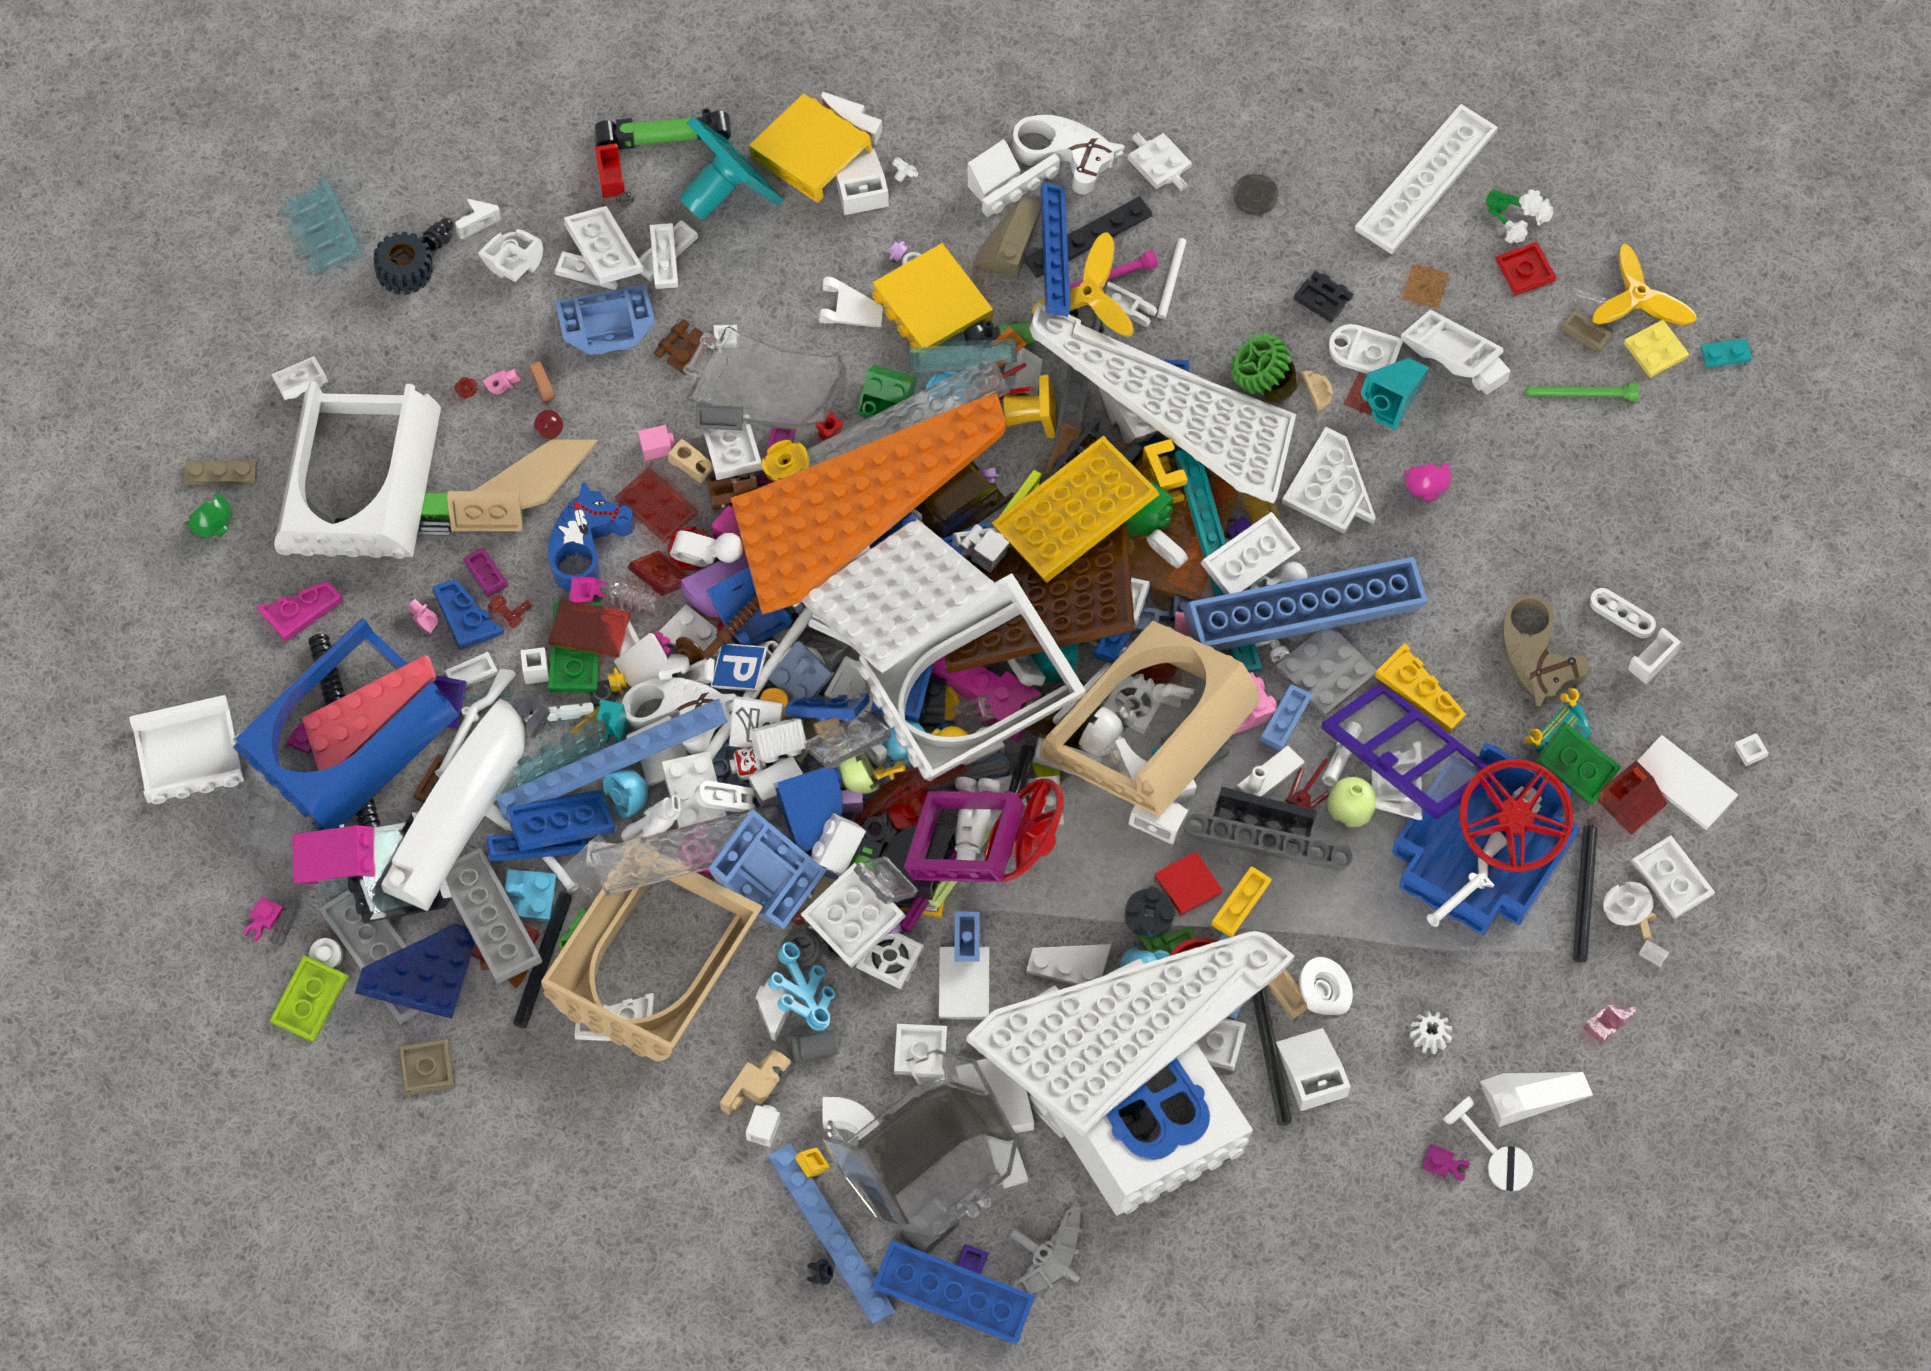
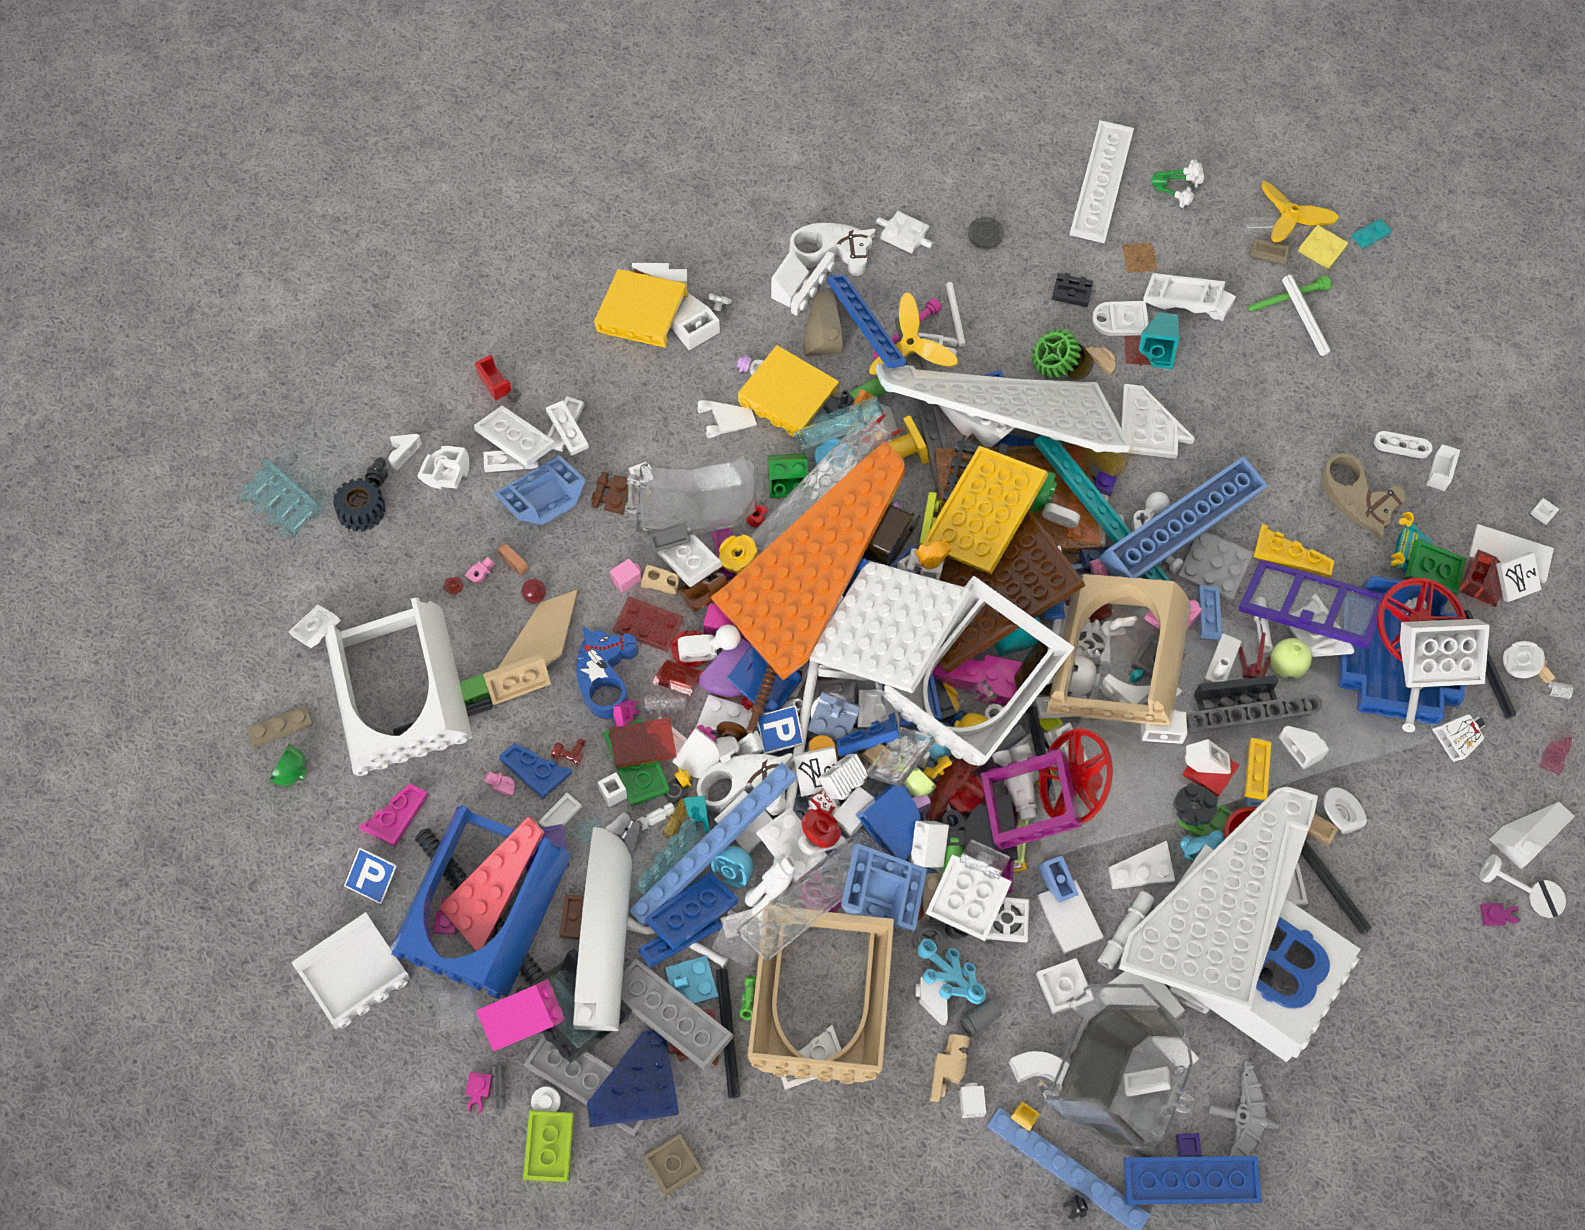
camera: 25 degrees left, 0 degrees up
white piece [435,669,516,778] -> none
magenta plate [463,547,508,598] -> none
piece [594,108,731,150] -> none
teal piece [679,117,784,220] -> none
white hinge [1007,655,1045,686] -> none
black plate [1024,196,1152,278] -> none
yellow panel [1141,439,1188,504] -> none
white plate [1201,512,1301,595] -> none
white slope [1276,1028,1350,1111] -> none
dark pink cylinder [1403,463,1451,501] -> none
white gear [1410,1010,1453,1054] -> none
red tile [1495,242,1557,296] -> none
white tile [1631,835,1715,919] -> none
none -> piece [344,847,397,904]
none -> red tile [801,808,841,848]
none -> light orange hair [914,537,951,569]
none -> white tile [1124,1067,1171,1097]
none -> white slope [1185,739,1231,774]
none -> white slope [1278,726,1329,769]
none -> white axle [1282,275,1330,356]
none -> white slope [1400,619,1489,687]
none -> white torso [1432,714,1485,762]
none -> white tile [1496,552,1541,602]

